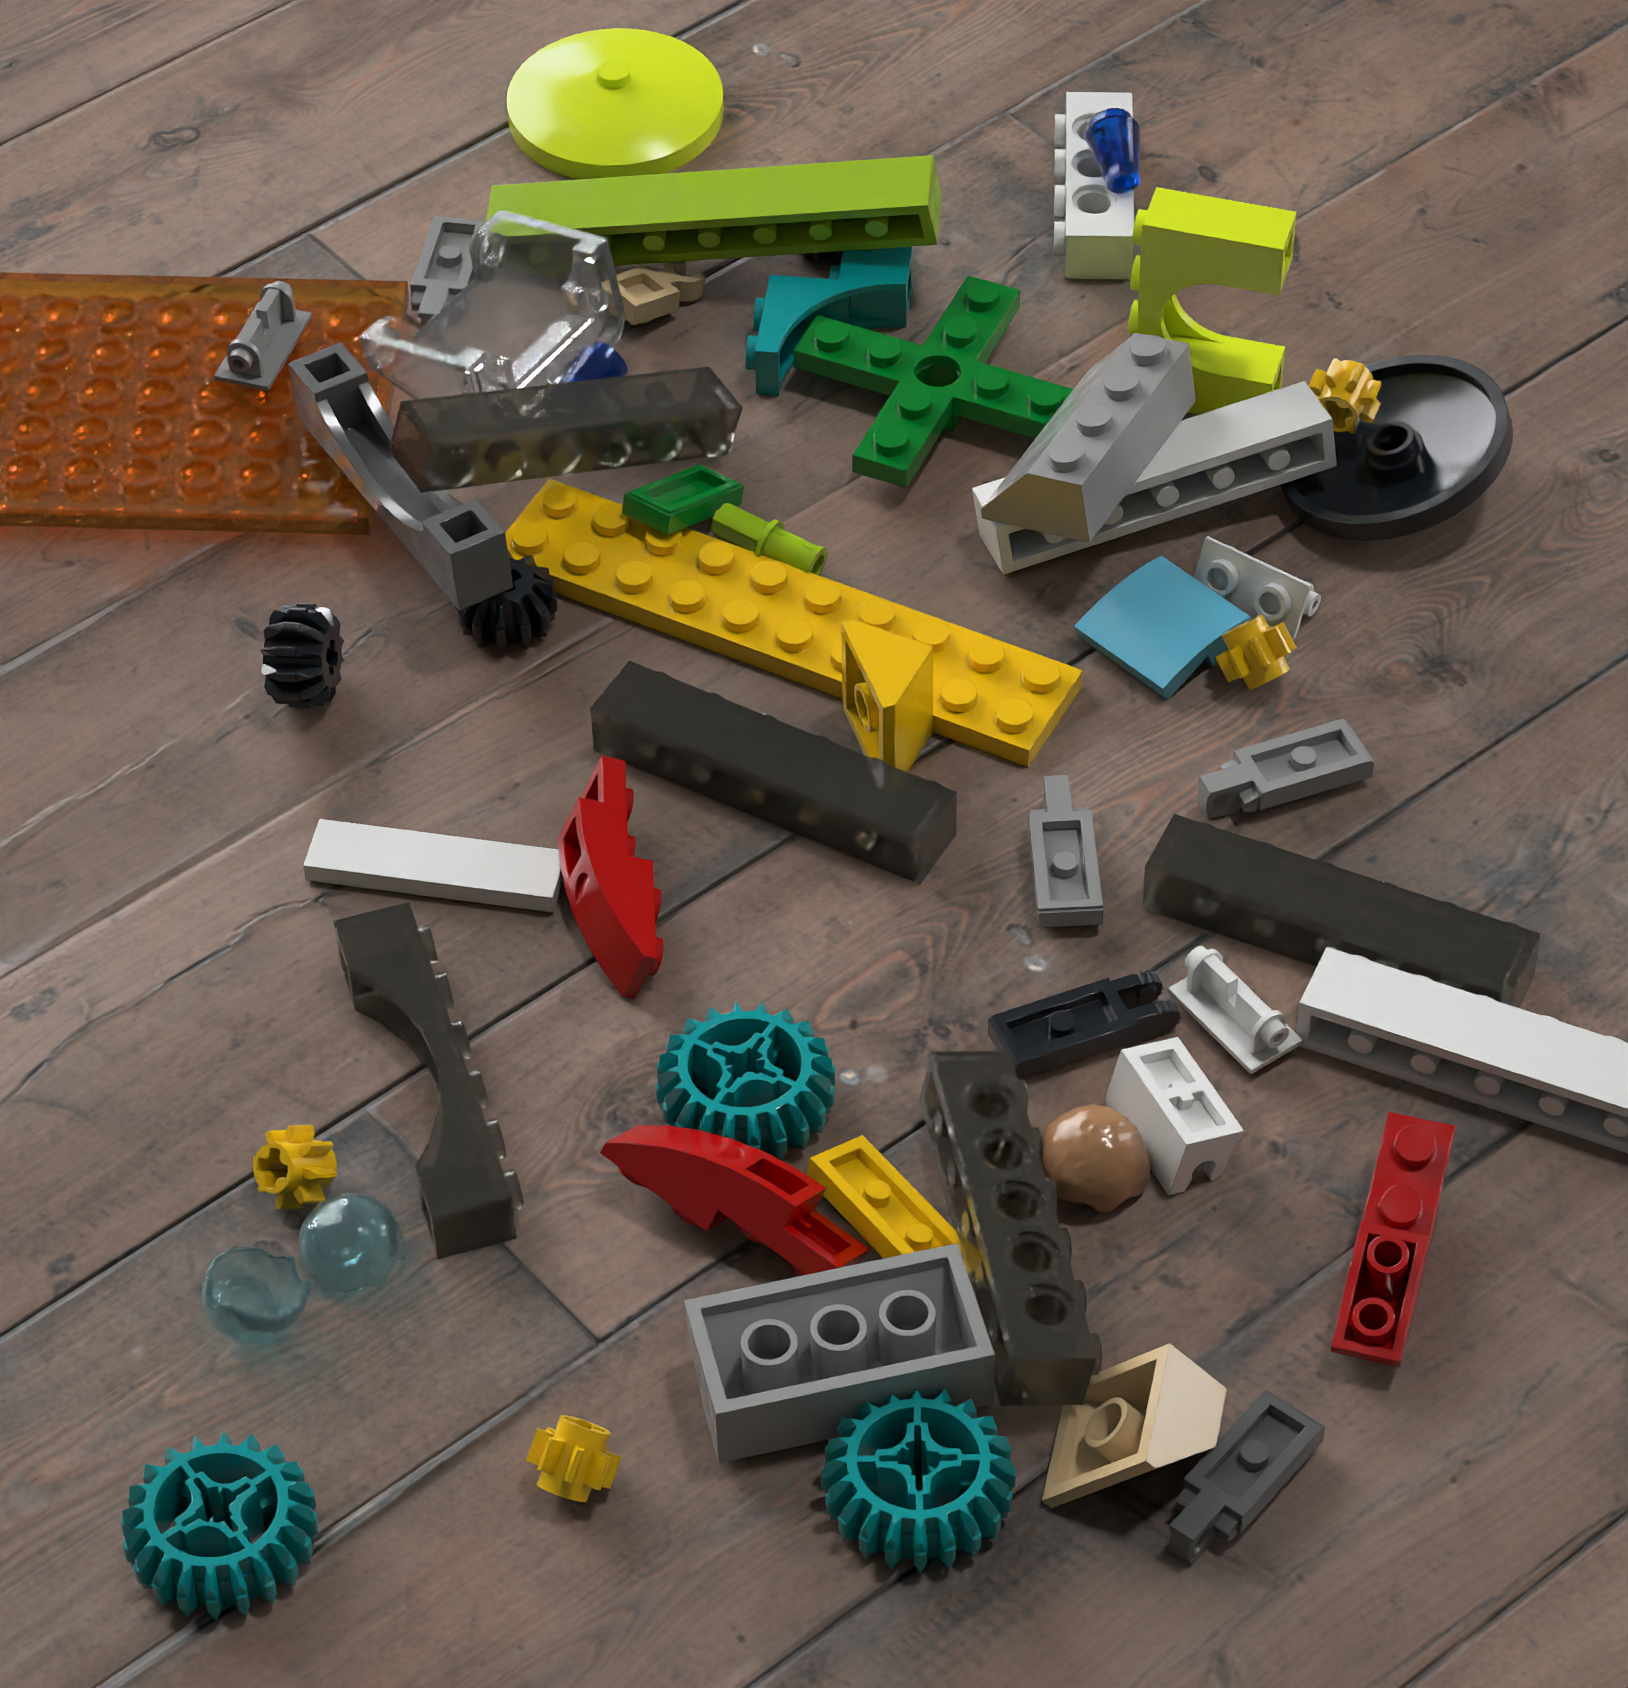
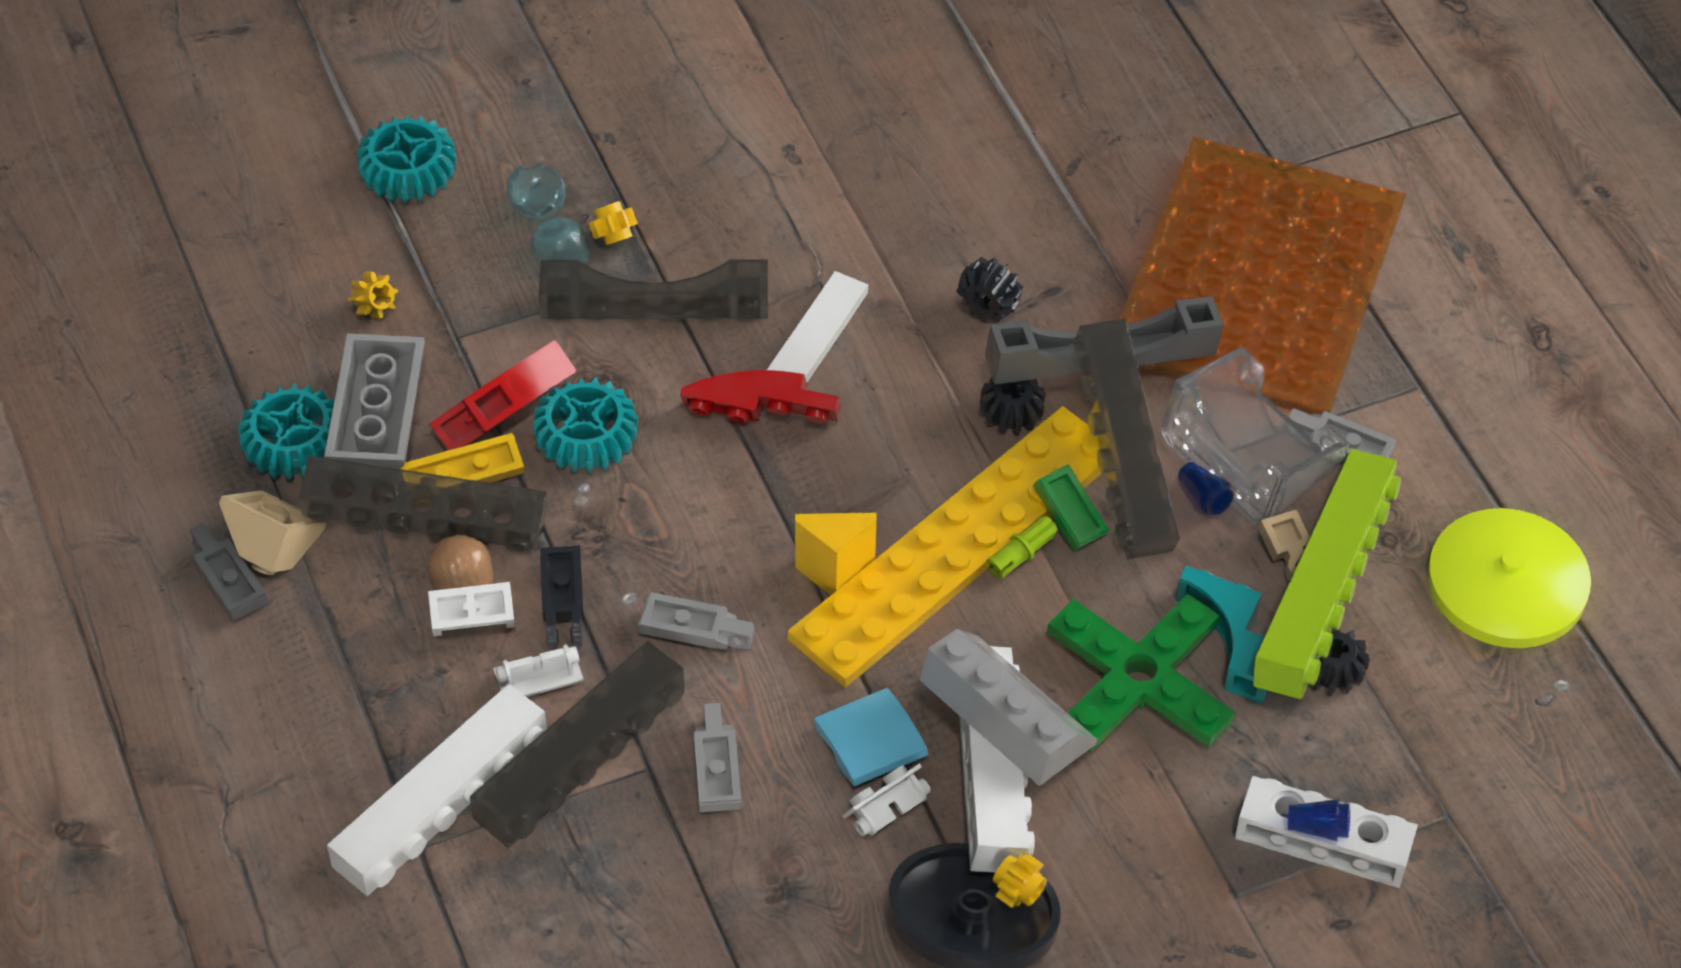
camera: 105 degrees right, 5 degrees up
light grey hinge [214,281,312,391] -> none
clear smoke brick [590,661,957,884] -> none
neon yellow arch [1128,187,1296,415] -> none
yellow gear [1215,614,1297,690] -> none
red slope [1331,1112,1456,1367] -> none

